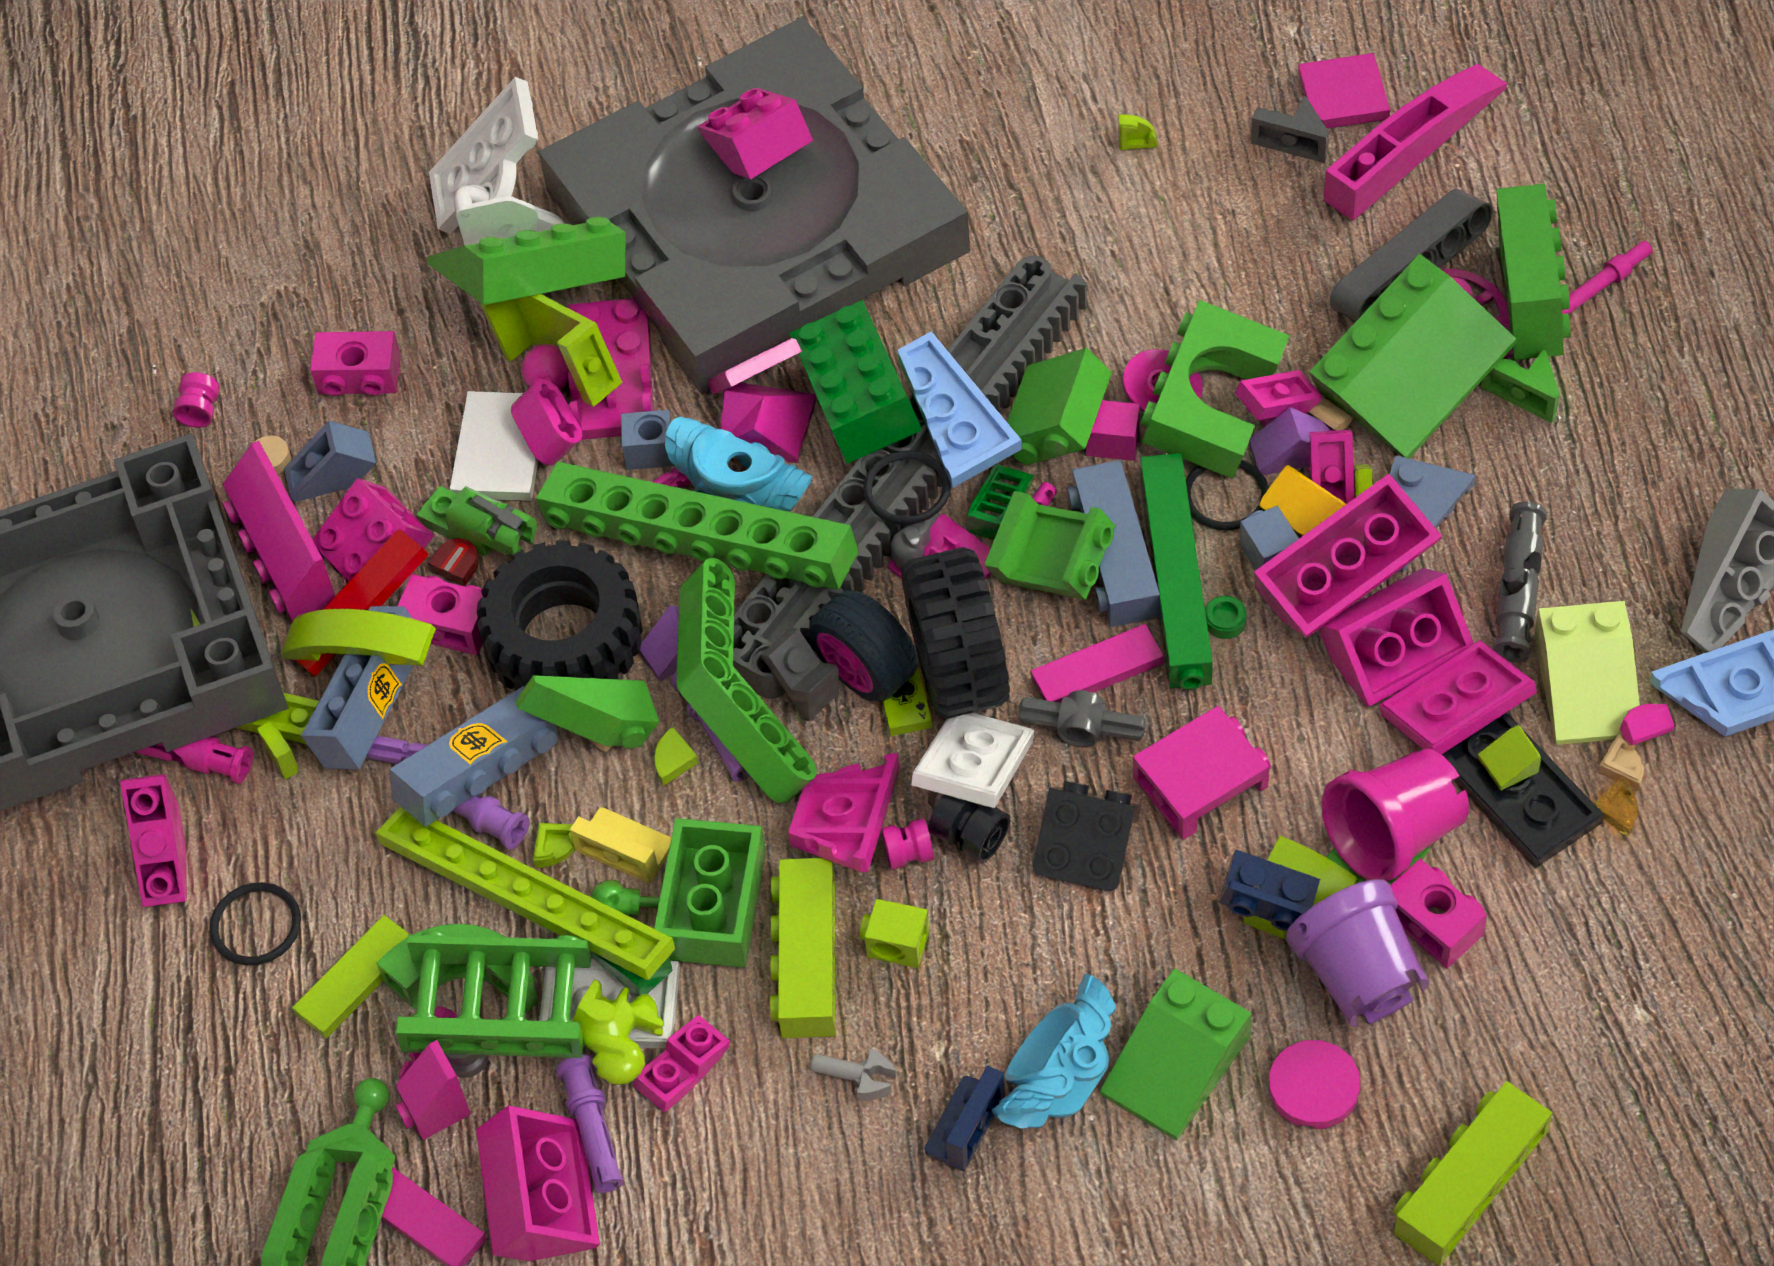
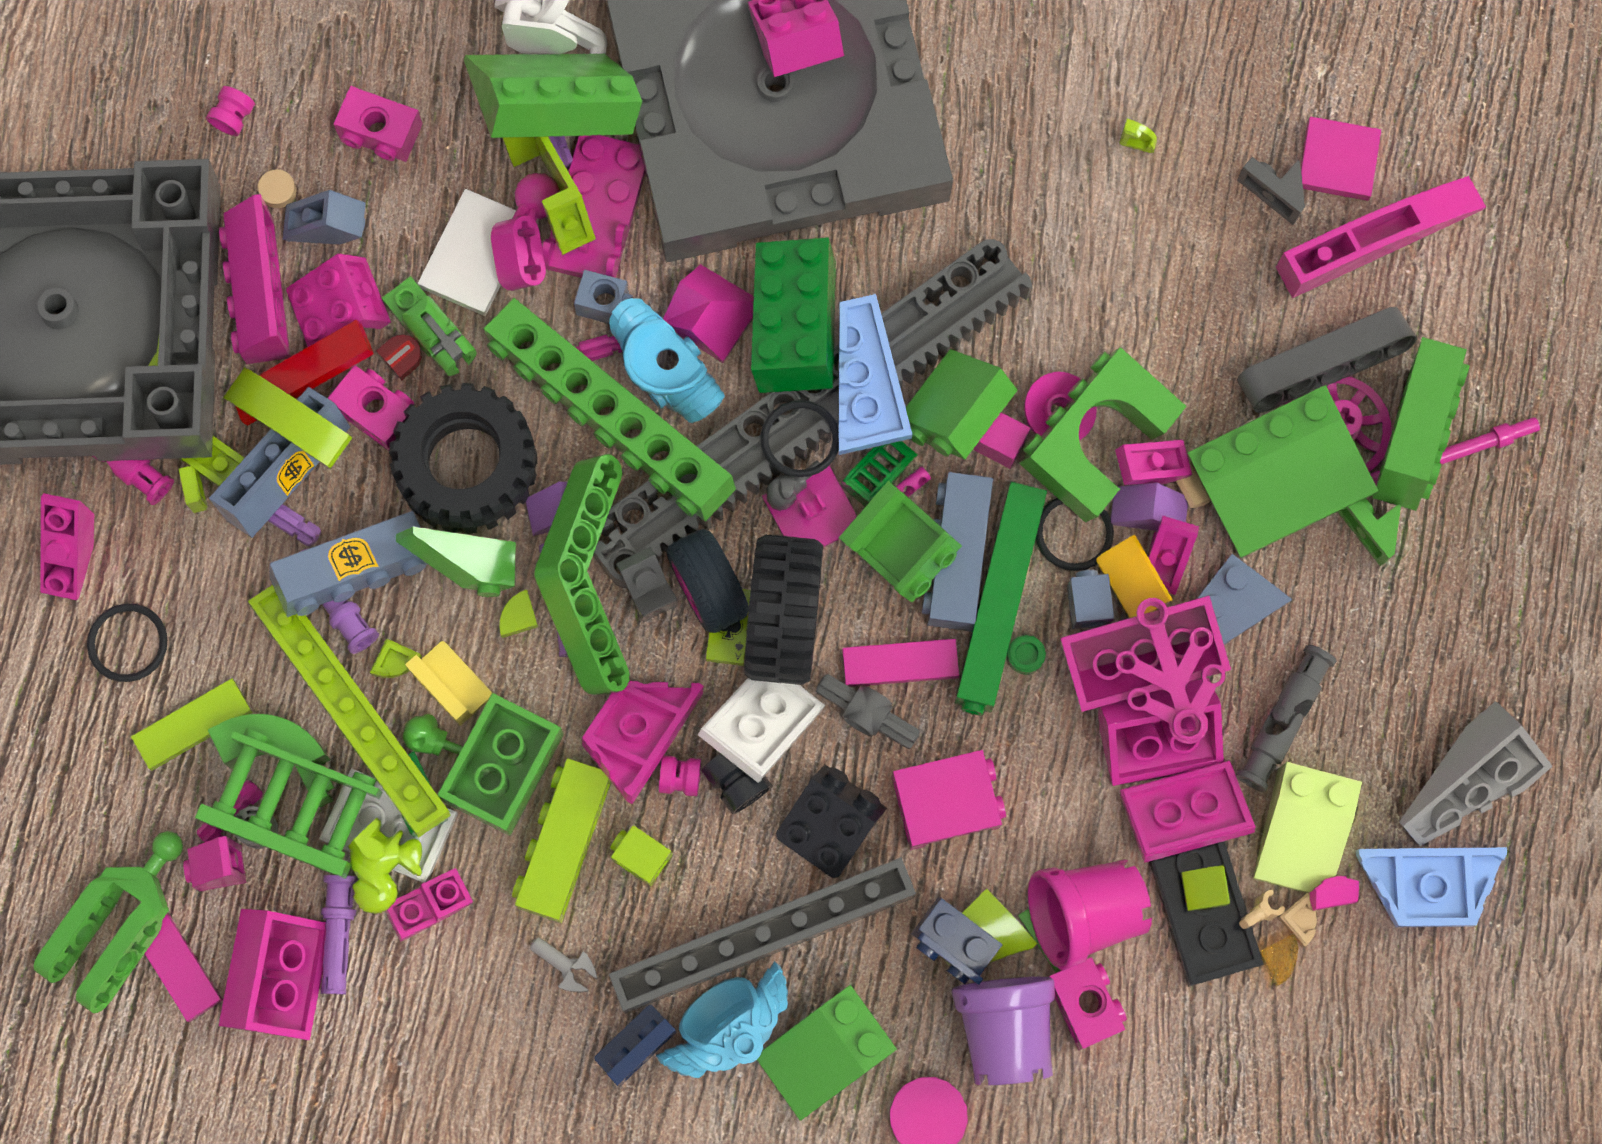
camera: 10 degrees right, 20 degrees up
tile [708,338,802,395] -> none
lime tile [1354,464,1373,498] -> none
none -> dark grey brick [609,857,916,1014]
none -> dark pink plant [1115,598,1225,744]
none -> tan piece [1239,890,1285,929]

